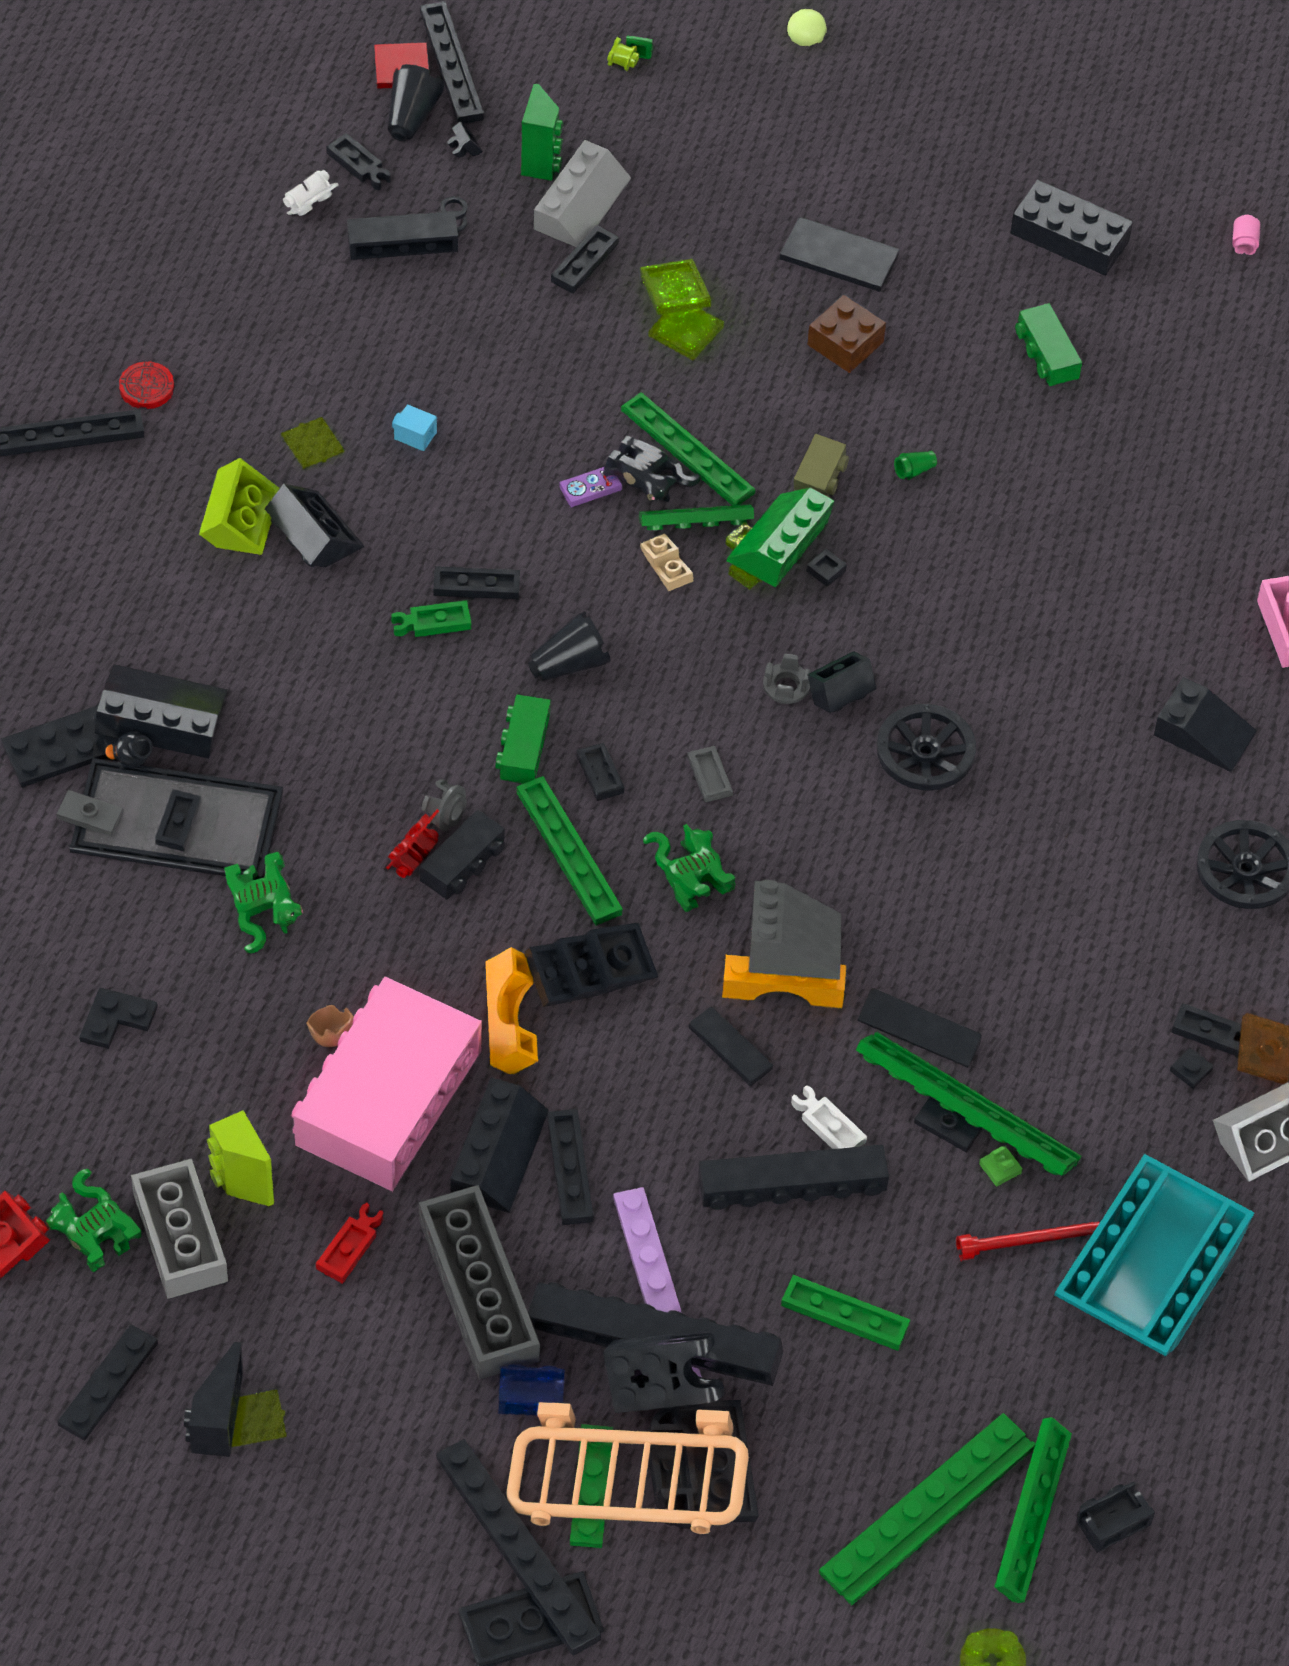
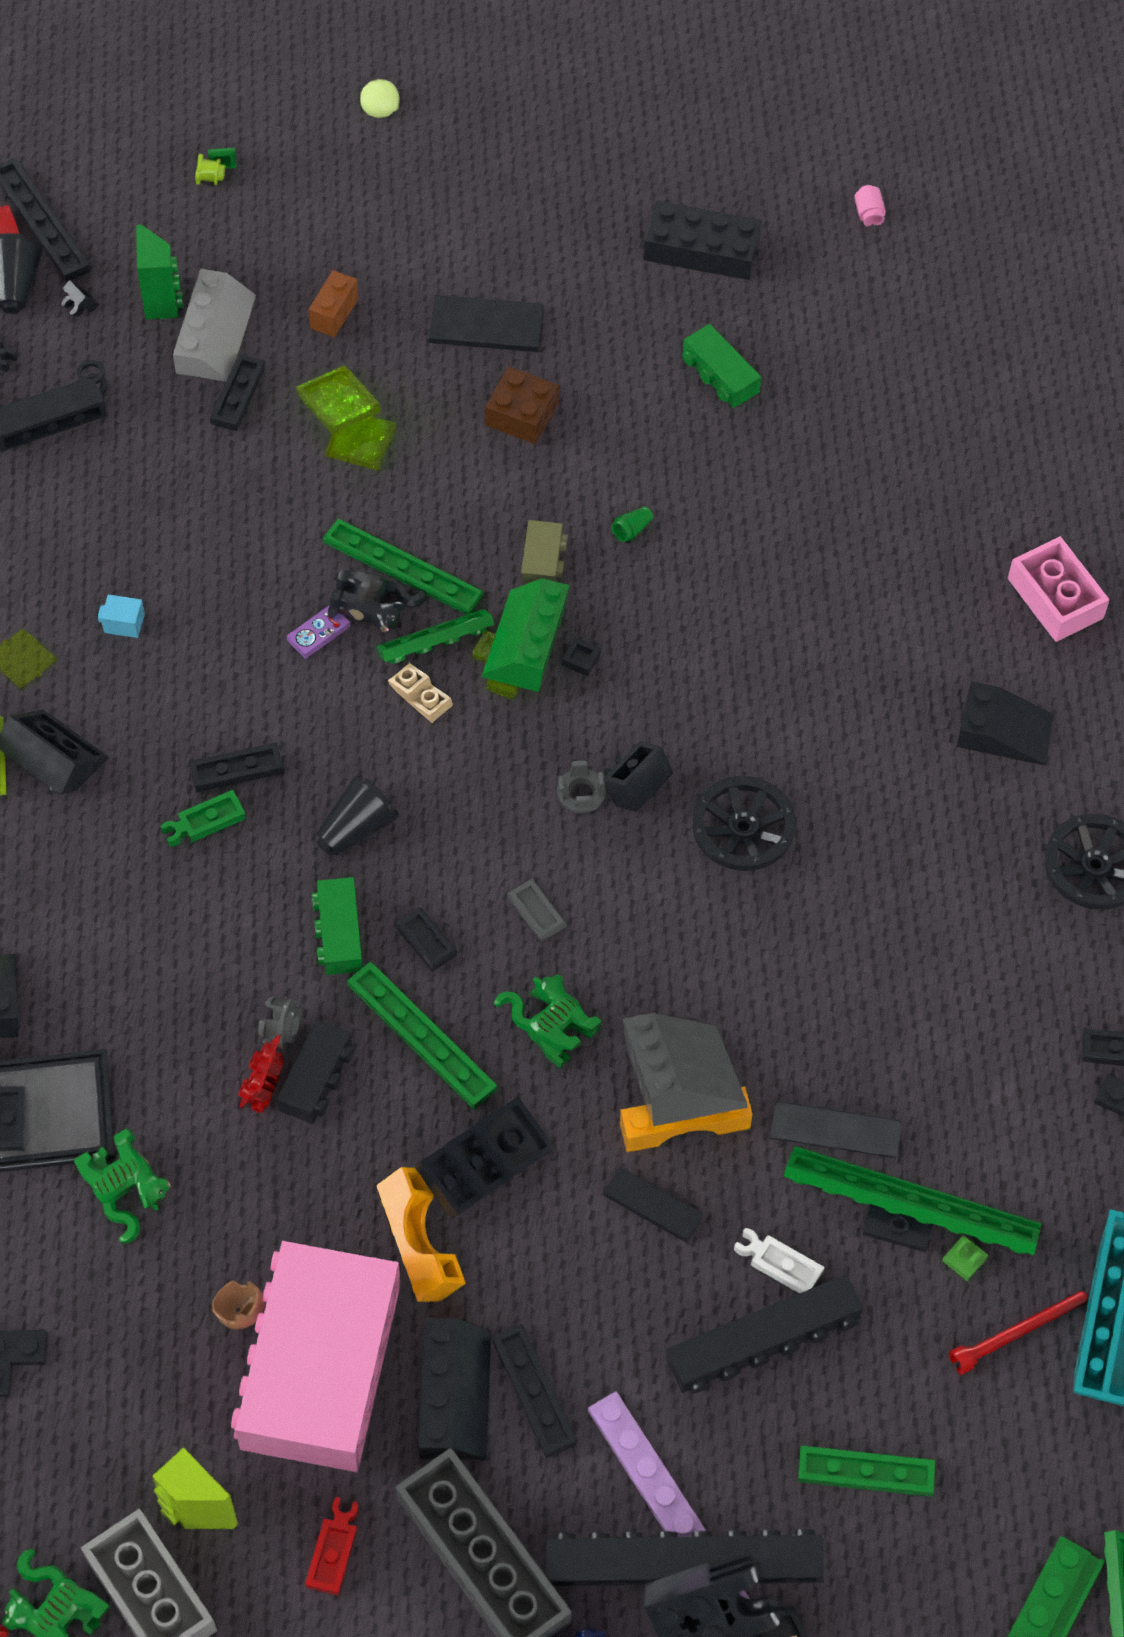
camera: 15 degrees left, 5 degrees up
none -> dark orange brick [308,270,359,337]

